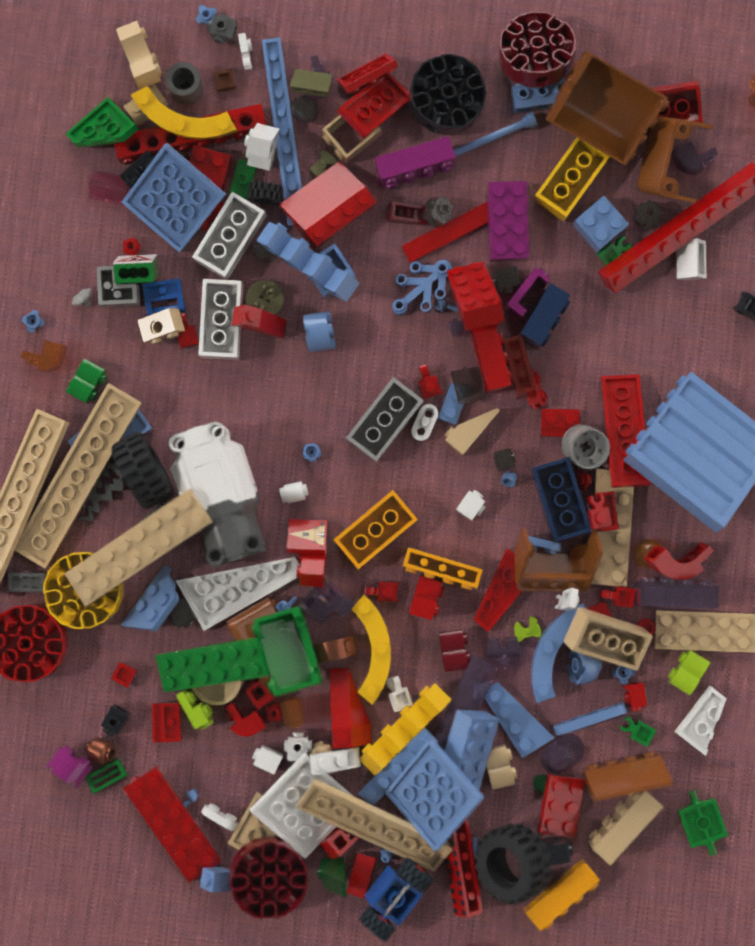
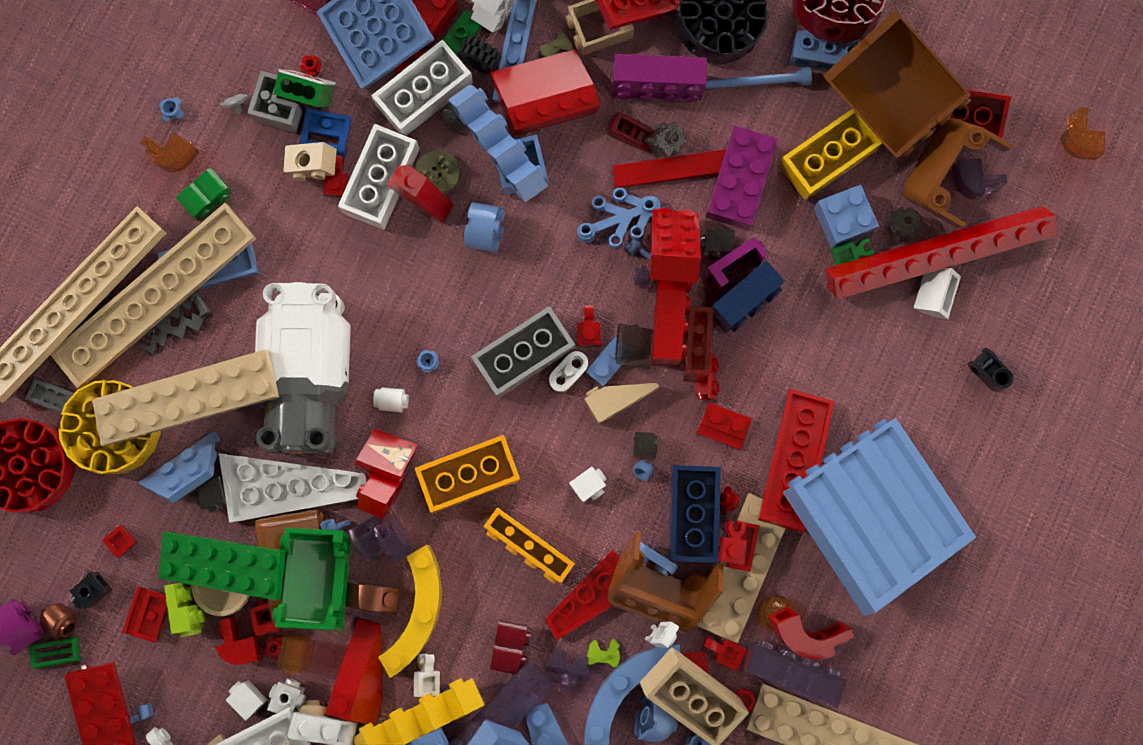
camera: 15 degrees right, 5 degrees down
black tyre [111,432,174,509] -> none
red plate [365,582,398,602] -> none
red brick [409,576,444,620] -> none
light grey wheel [561,424,610,469] -> none

